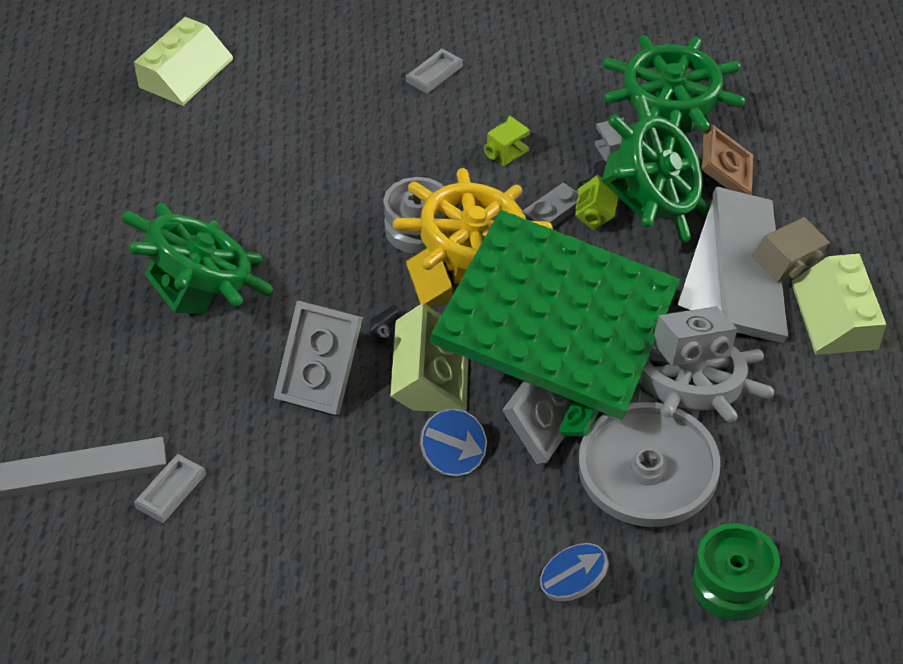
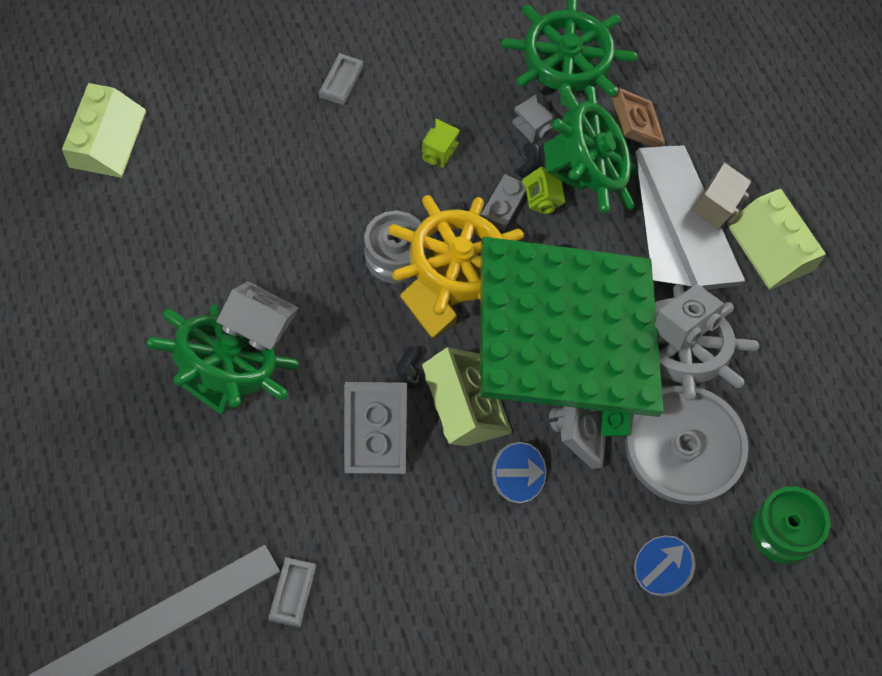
camera: 25 degrees left, 15 degrees up
none -> light grey slope [216,281,299,351]

